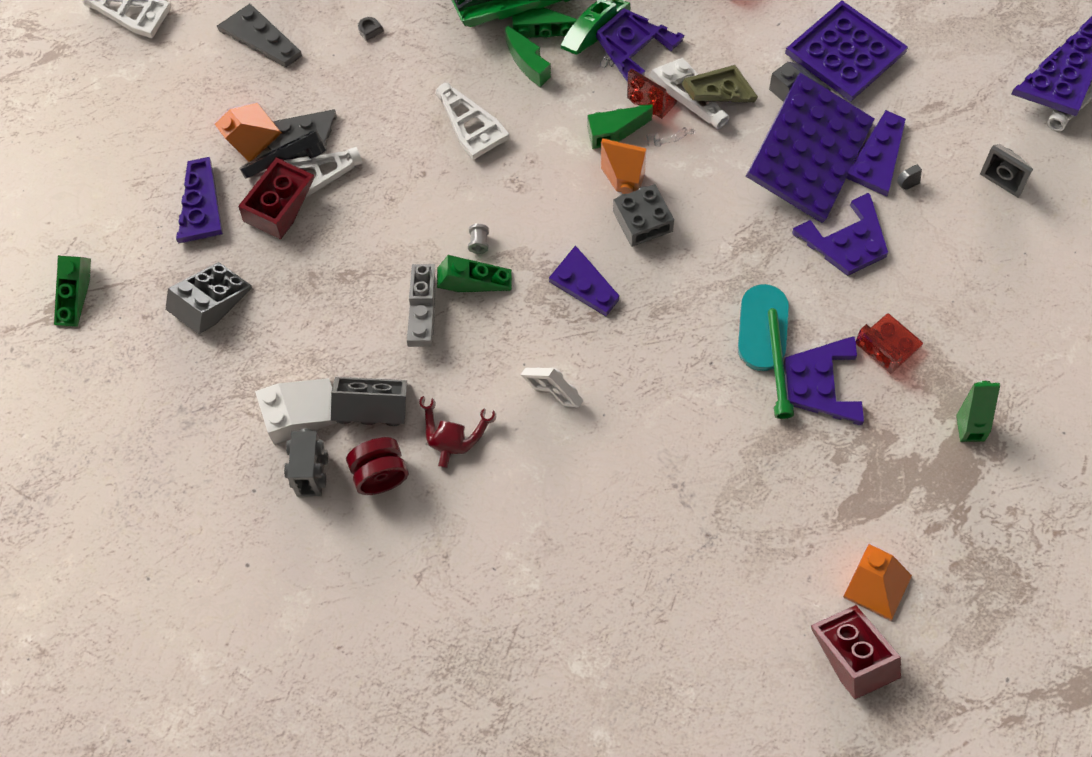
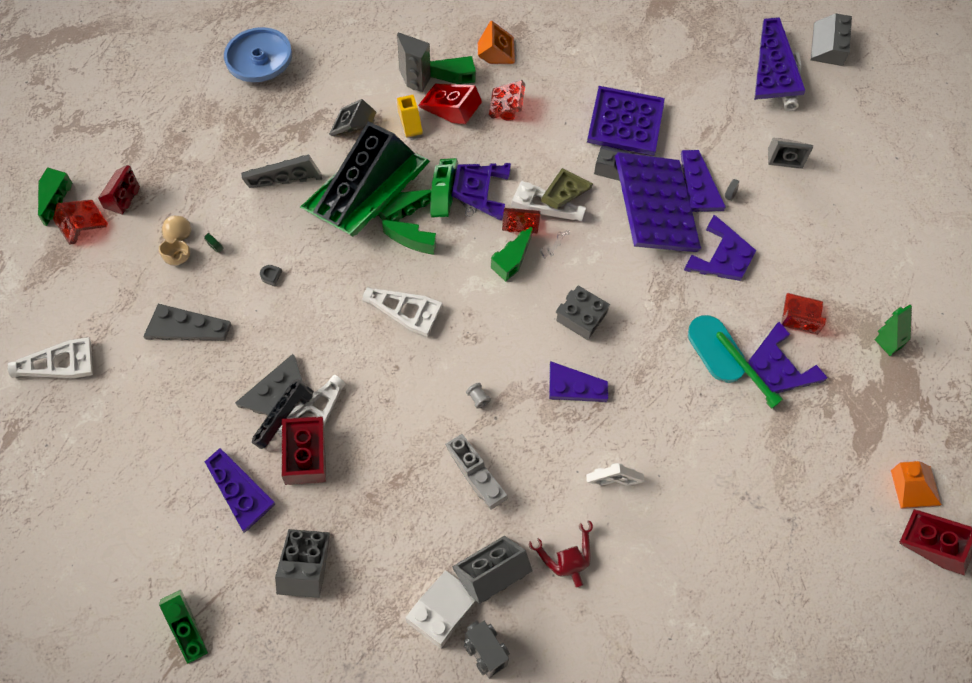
camera: 40 degrees left, 0 degrees up
orange slope [214,103,282,162] -> none
dark red wheel [346,437,409,495] -> none
green slope [437,255,512,293] -> none
orange slope [601,138,647,194] -> none

